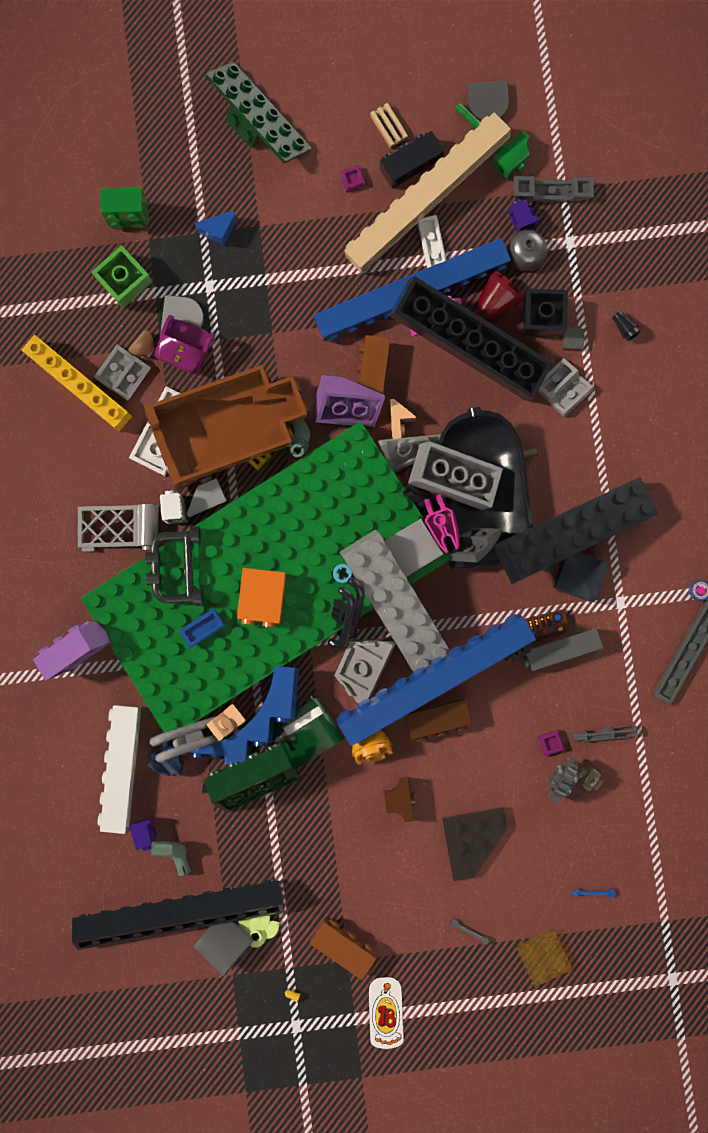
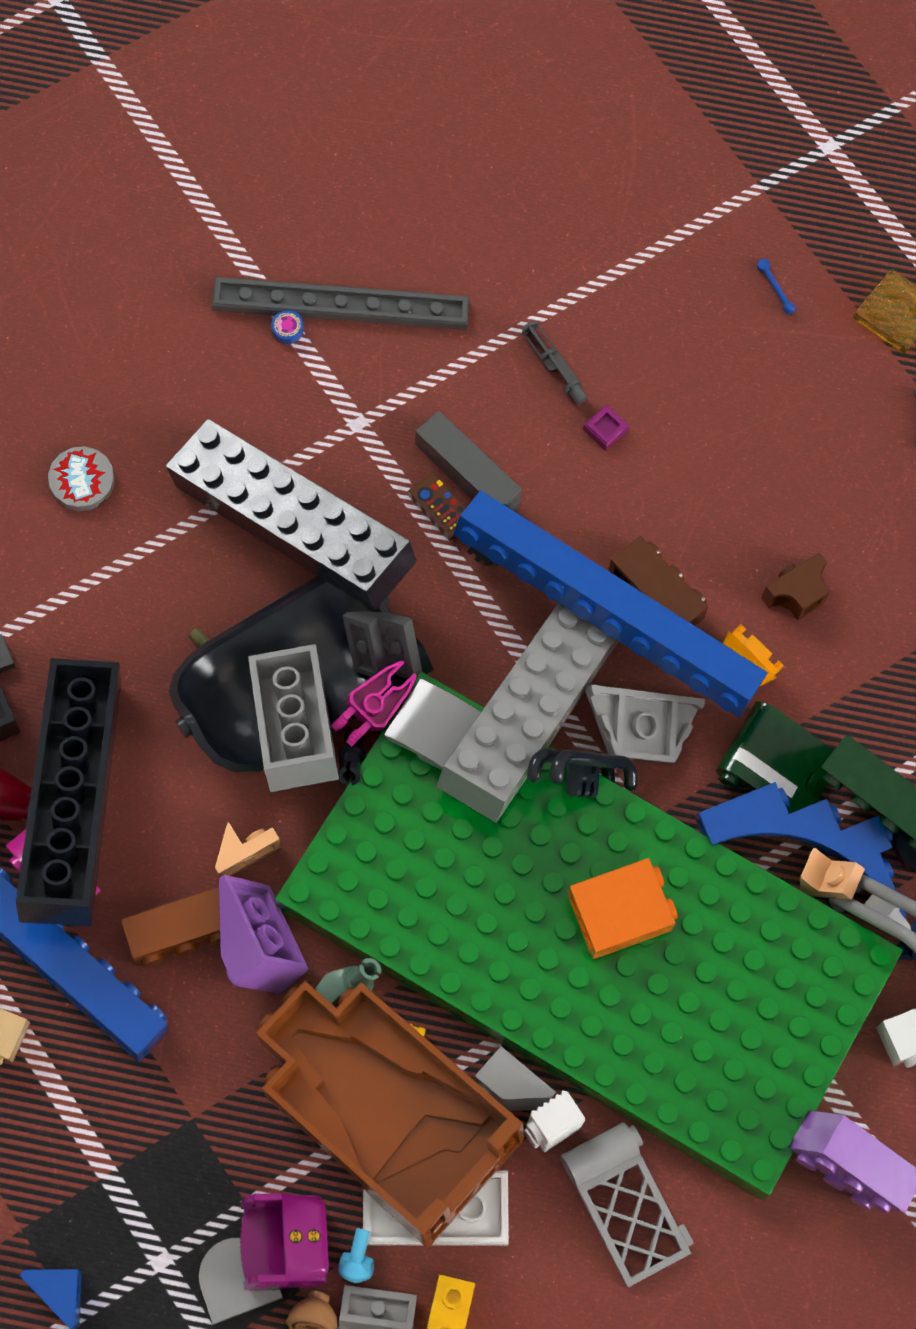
camera: 125 degrees left, 15 degrees down
pearl dark grey bar [145,526,204,606] -> none
blue tile [179,608,226,648] -> none
medium azure bush [333,564,352,583] -> none
light grey wing [378,434,441,473] -> none
clear smoke plate [442,807,507,881] -> none
light grey slope [538,358,593,417] -> none
dark grey gear [548,758,579,803] -> none
black brick [553,552,609,603] -> none
dark tan gear [577,766,603,792] -> none
none -> tile [48,446,115,511]
none -> medium azure plate [338,1228,374,1283]

